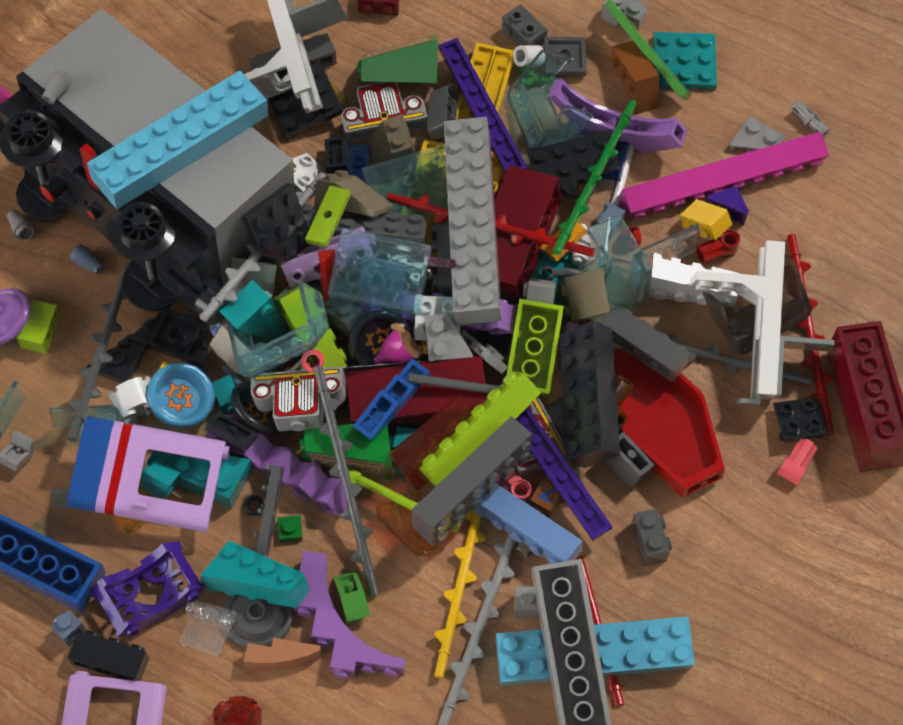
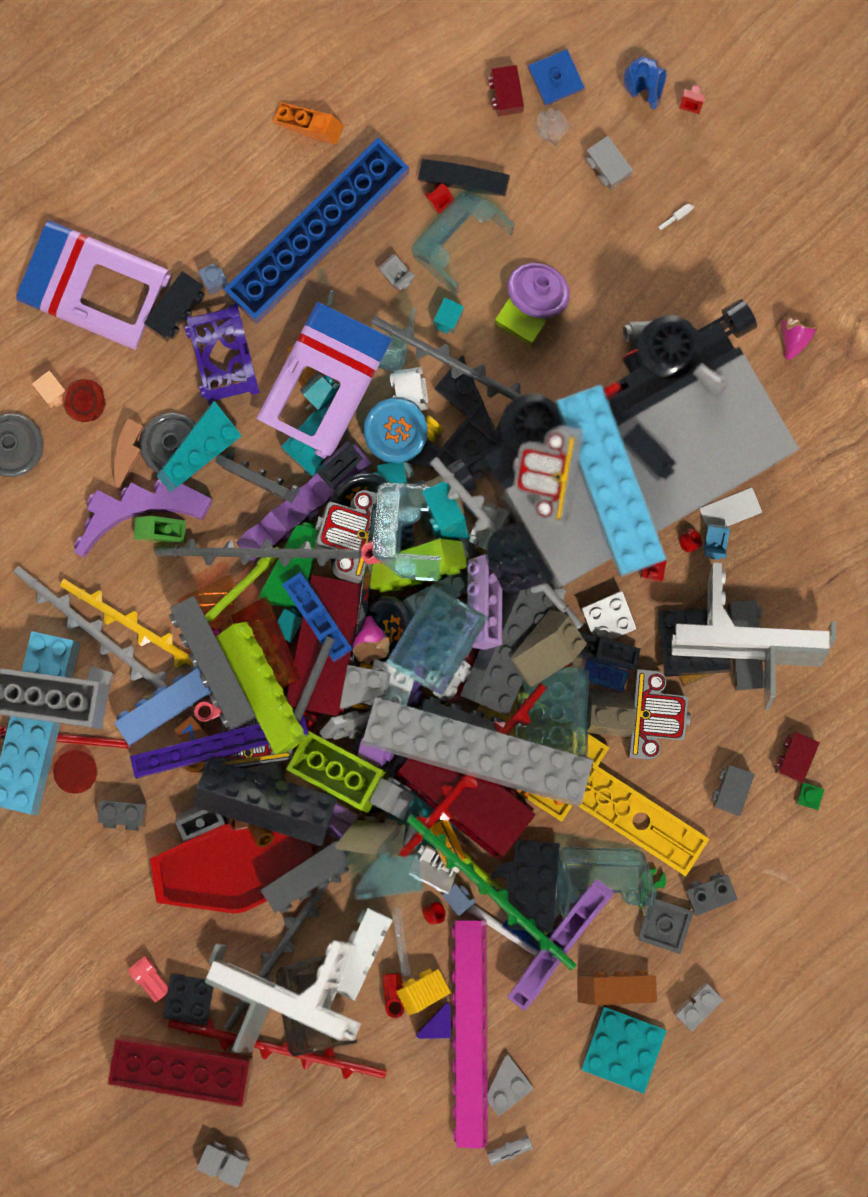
camera: 105 degrees right, 20 degrees up
sand blue cone [70,244,104,274] -> none
clear hinge [177,600,238,658] -> none
black piece [243,495,265,516] -> none
green plate [277,515,303,542] -> none
lime tile [305,186,351,248] -> none
red slope [318,249,338,301] -> none
green slope [357,35,438,83] -> none
clear pink bar [408,255,456,268] -> none
dark grey beam [427,84,458,141] -> none
dark purple plate [438,38,528,173] -> none
white brick [513,45,545,67] -> none
bright green tile [605,0,691,100] -> none
none -> clear red tile [53,750,98,794]
none -> teal brick [433,297,464,334]
none -> brick [514,426,584,524]
none -> black brick [621,424,676,481]
none -> dark grey brick [711,765,755,816]

